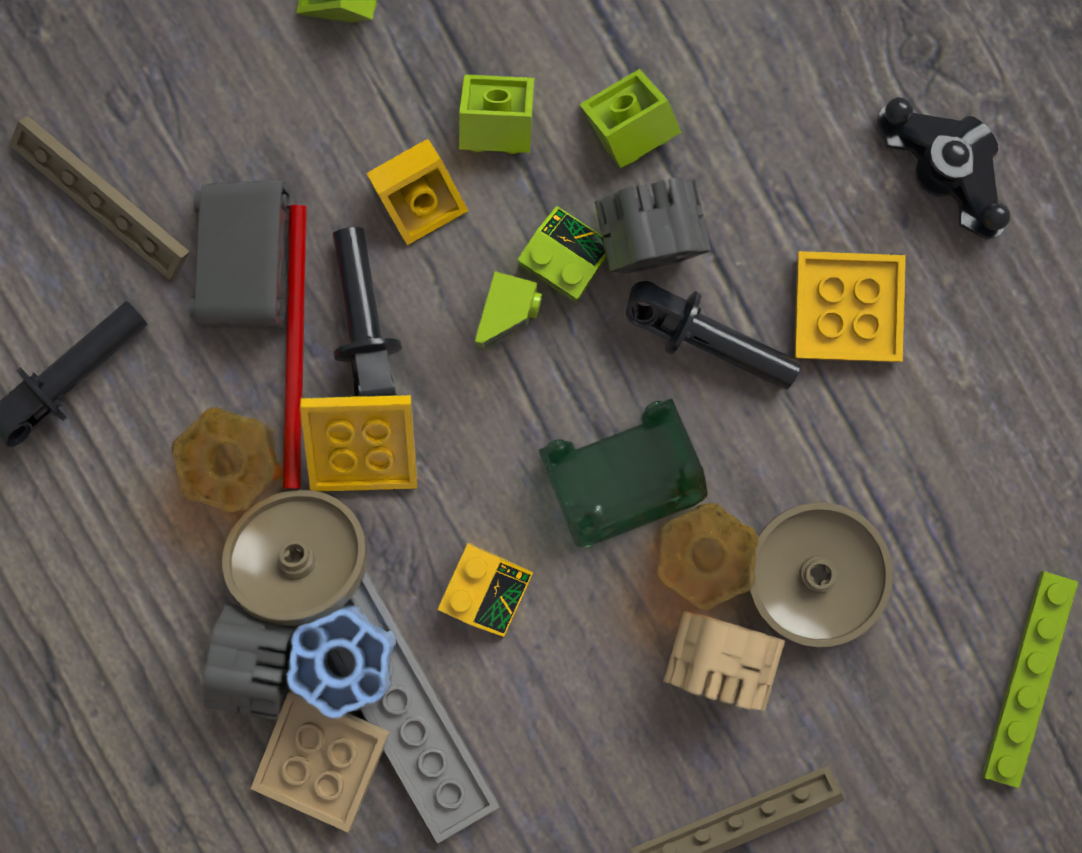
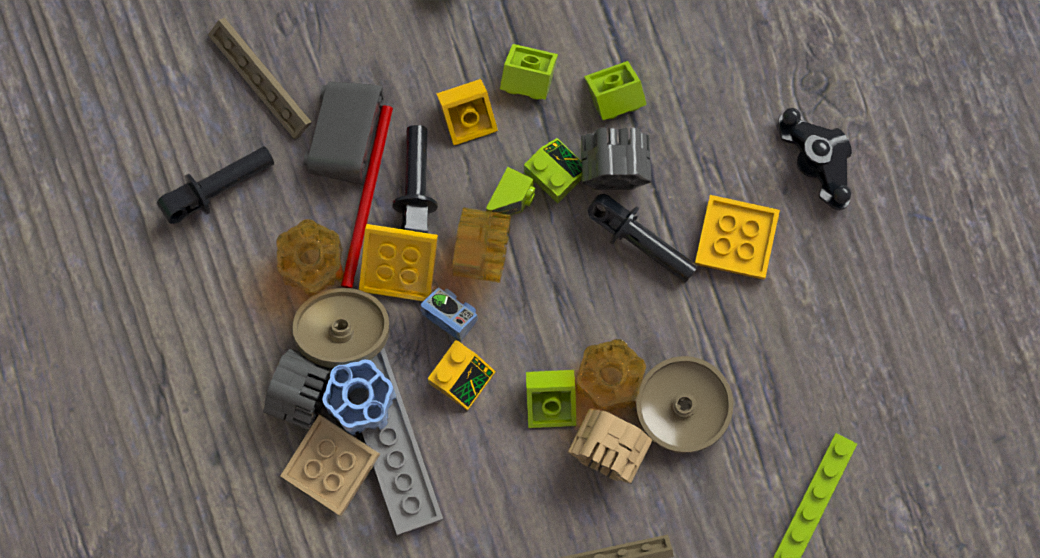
camera: 10 degrees right, 10 degrees down
clear green windscreen [538,398,708,547] -> none
none -> slope [420,287,478,342]
none -> clear yellow piece [453,207,511,283]
none -> lime slope [526,370,577,428]

